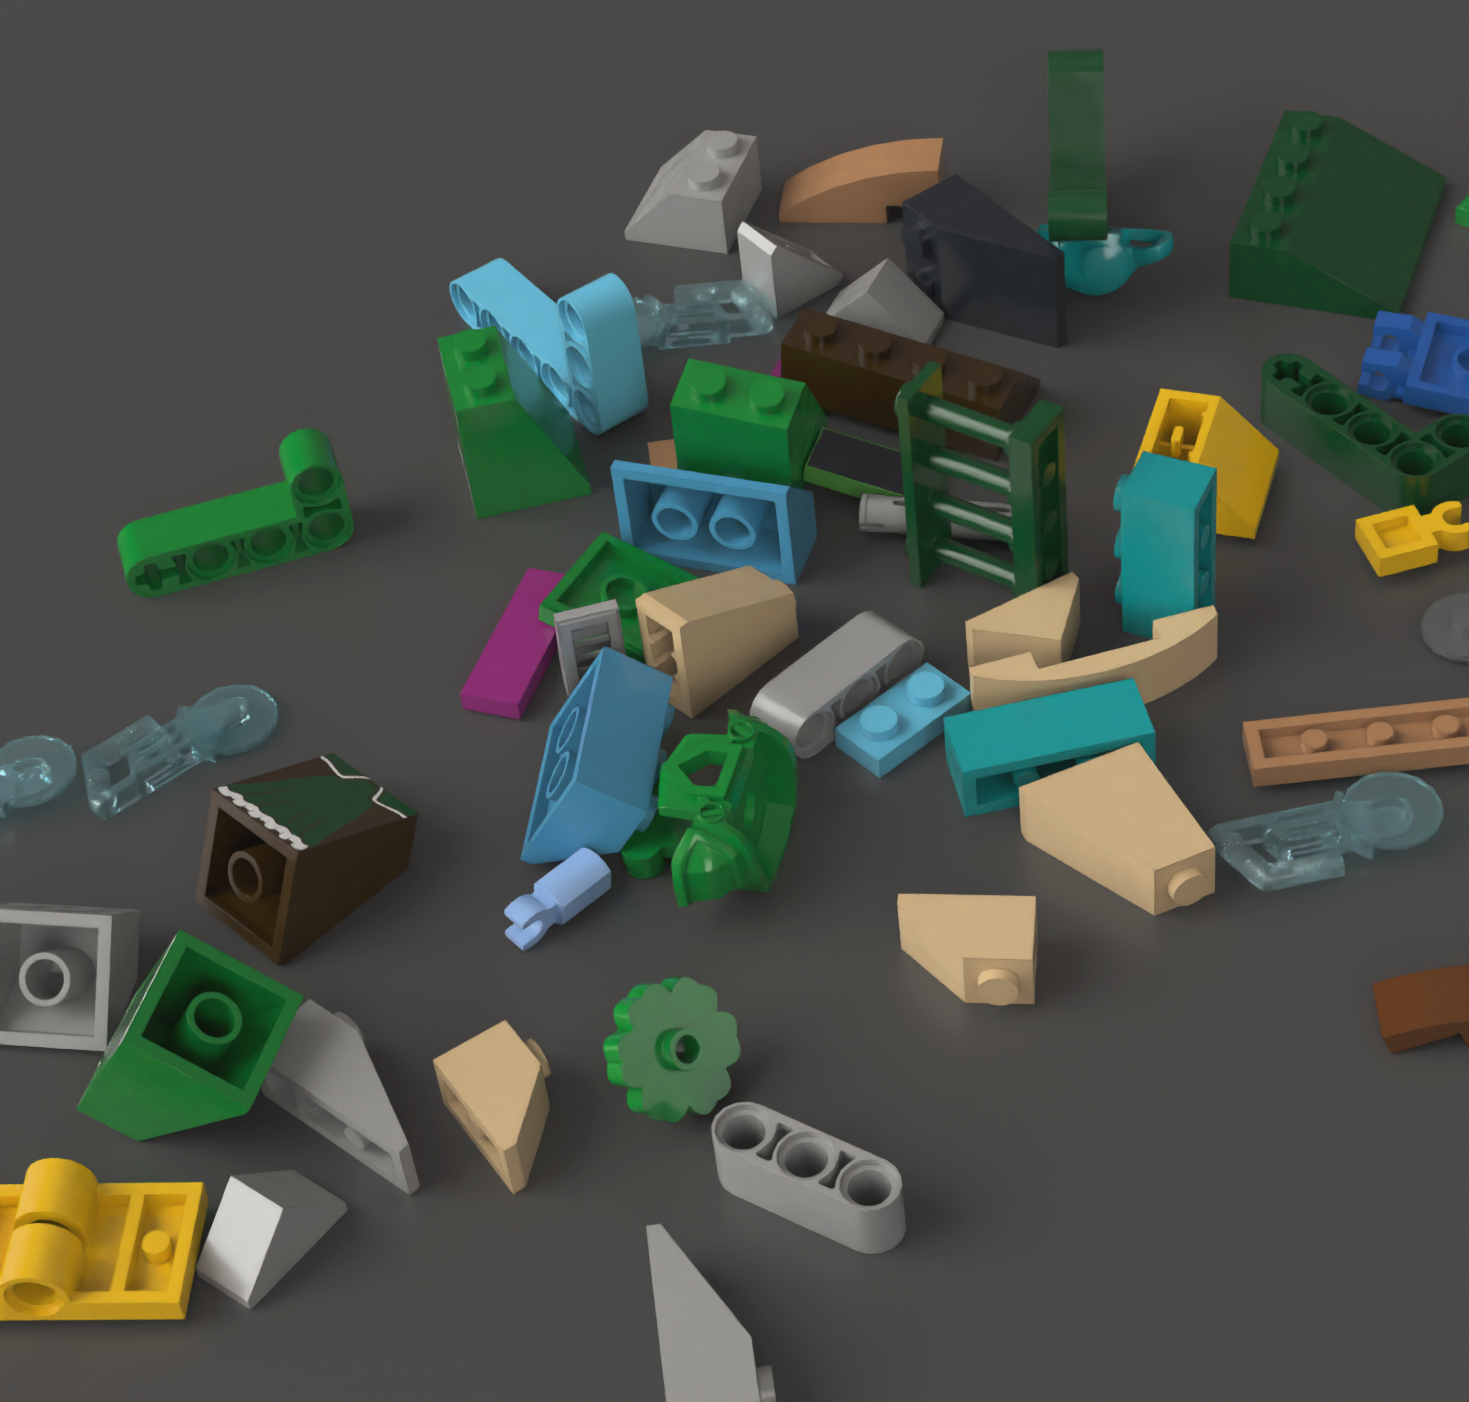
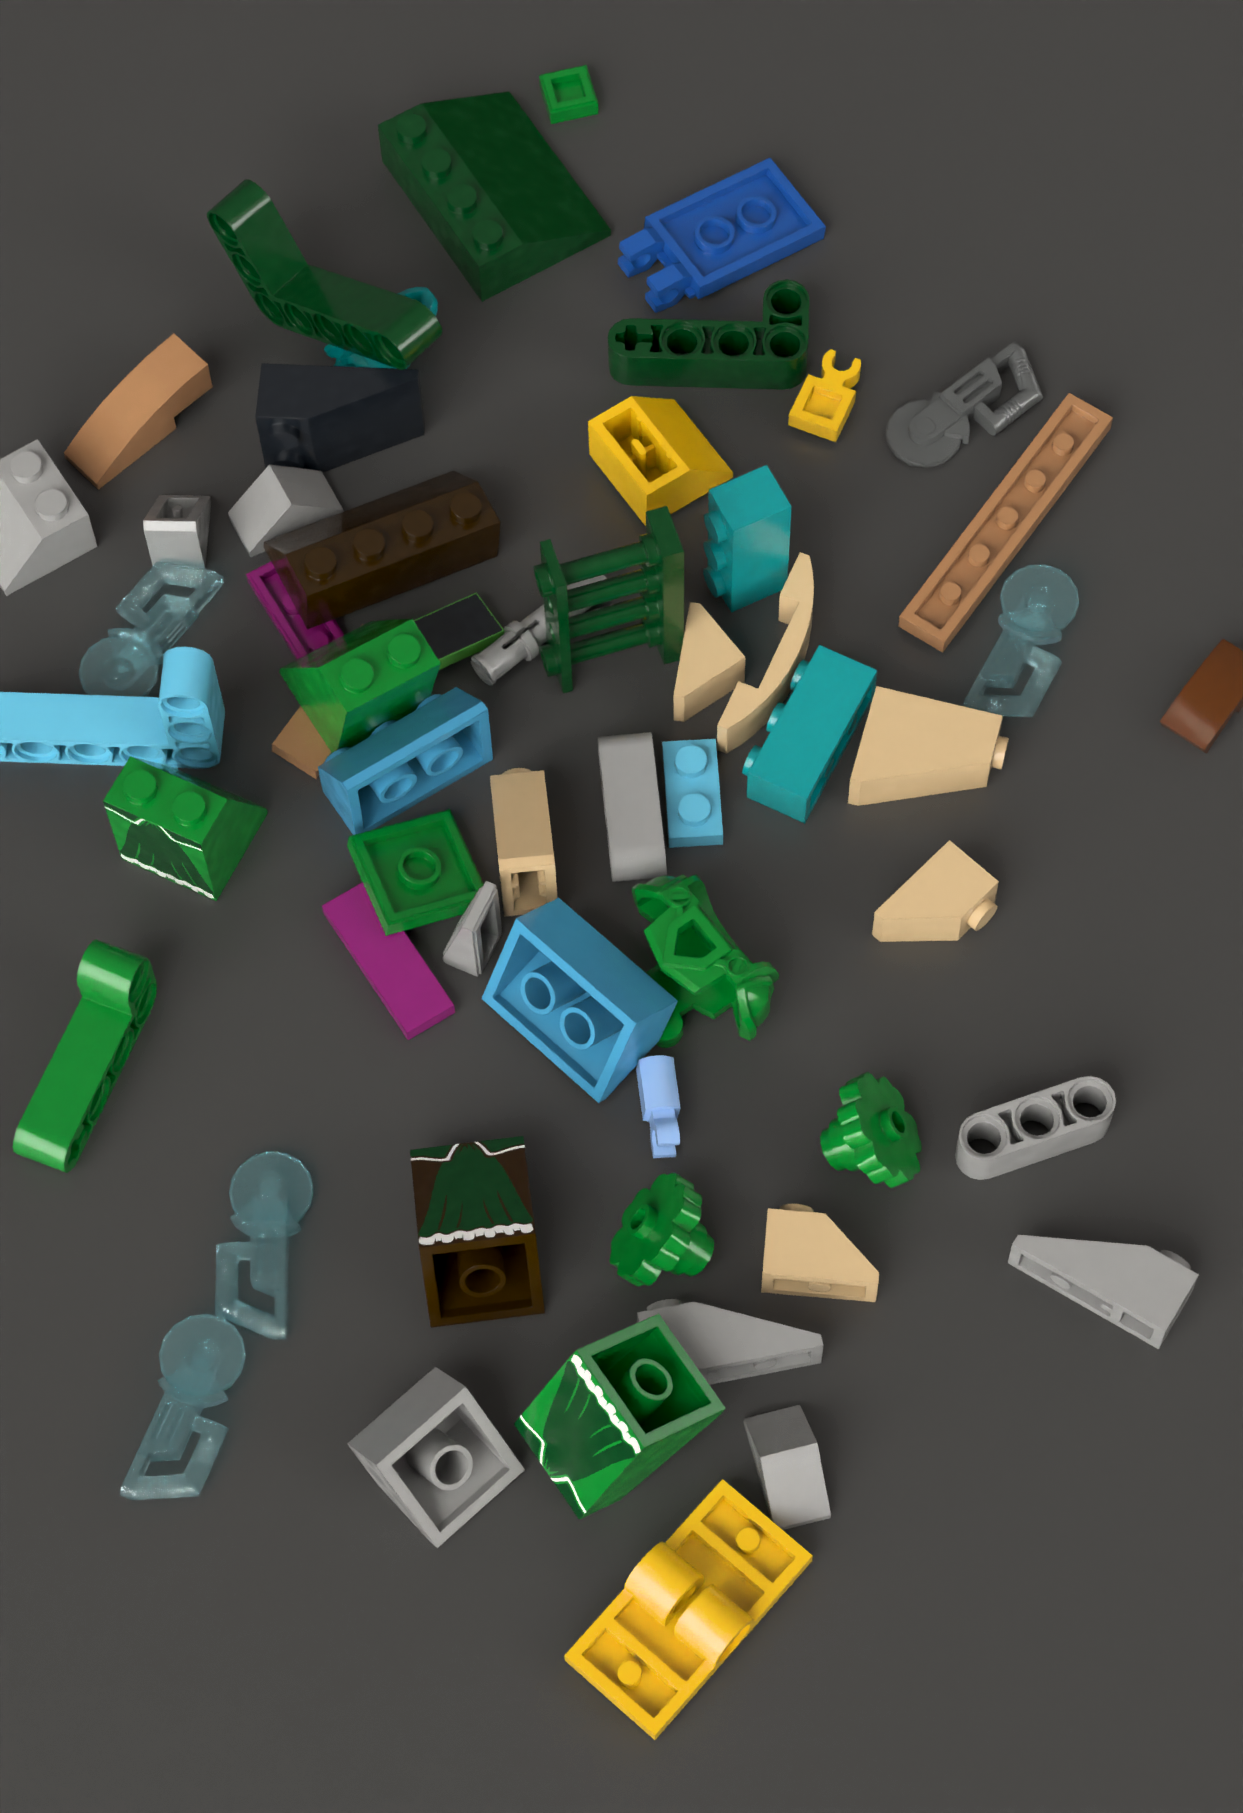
camera: 55 degrees left, 20 degrees up
none -> green plant [609,1172,714,1287]

